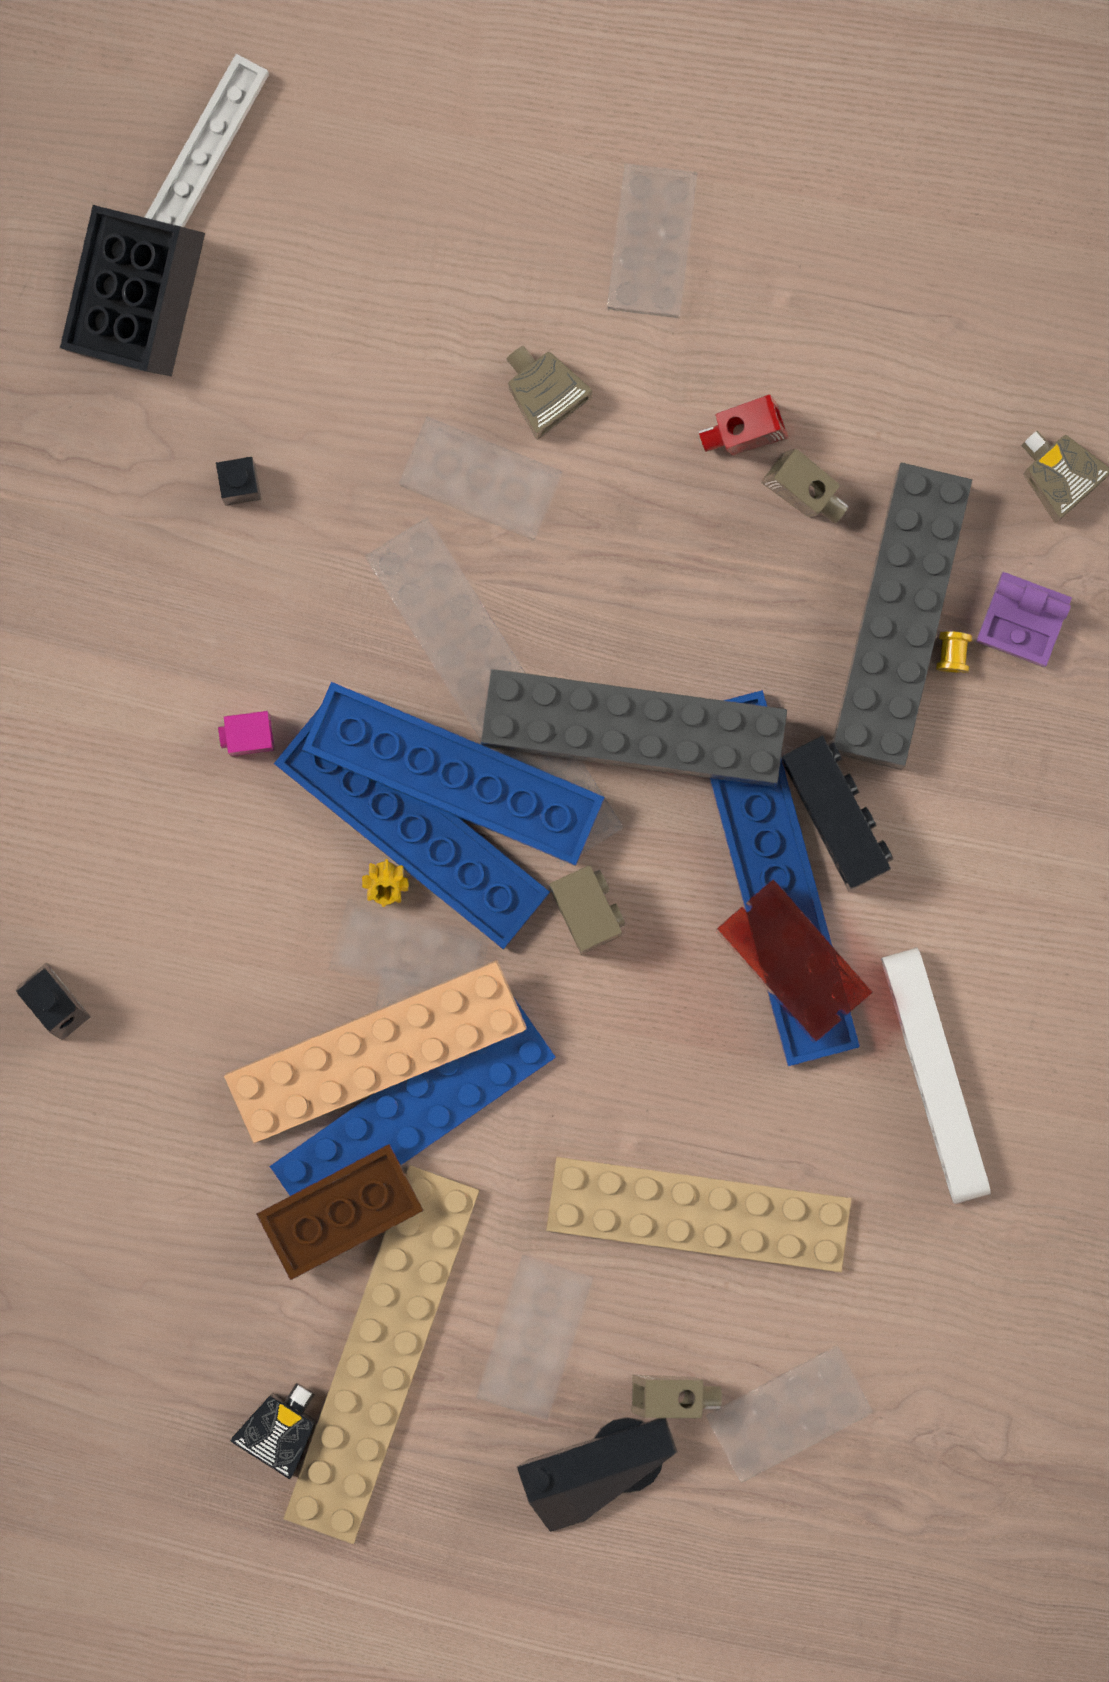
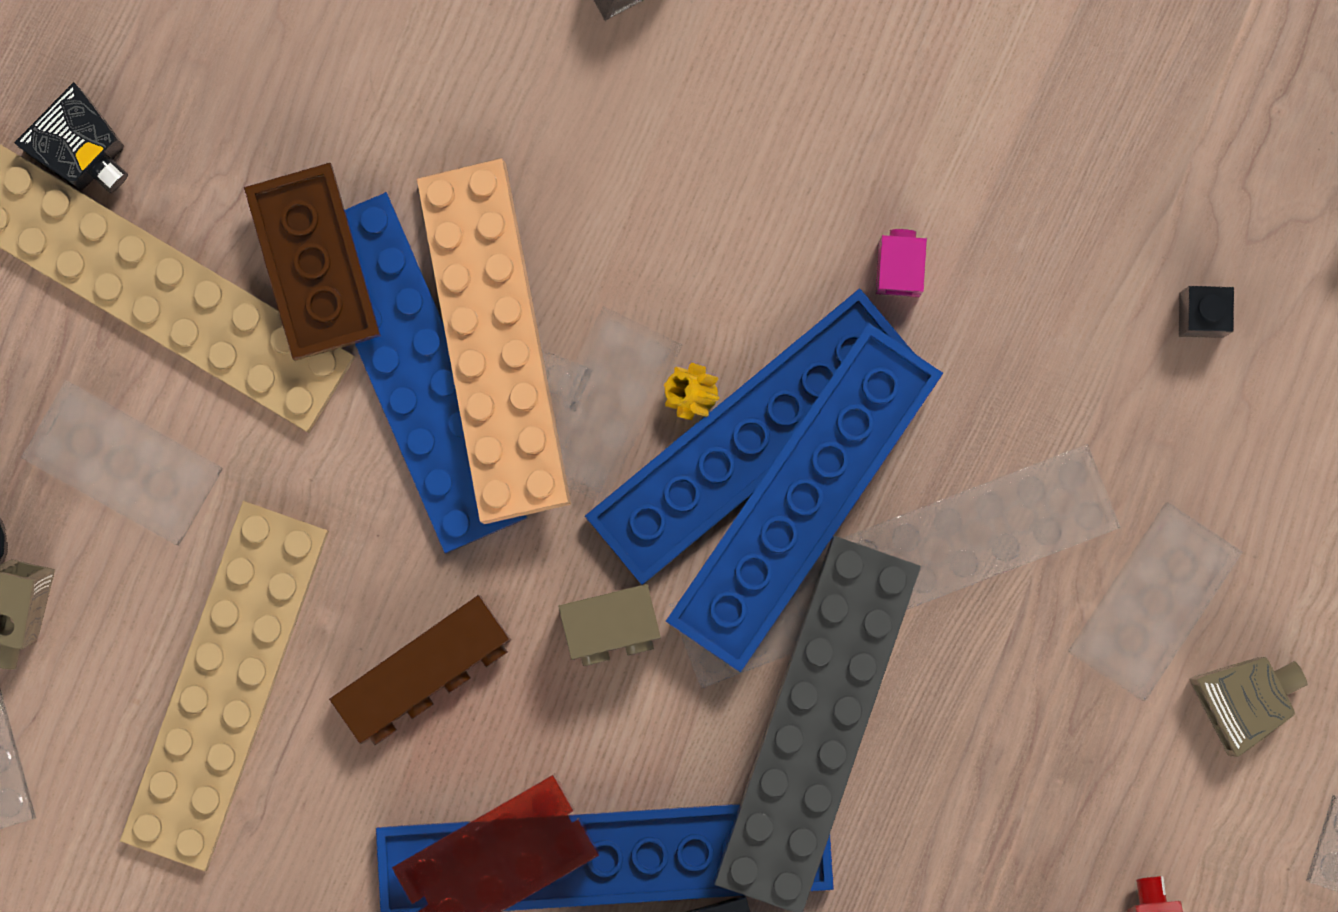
camera: 95 degrees right, 0 degrees up
none -> reddish brown brick [329,595,511,745]

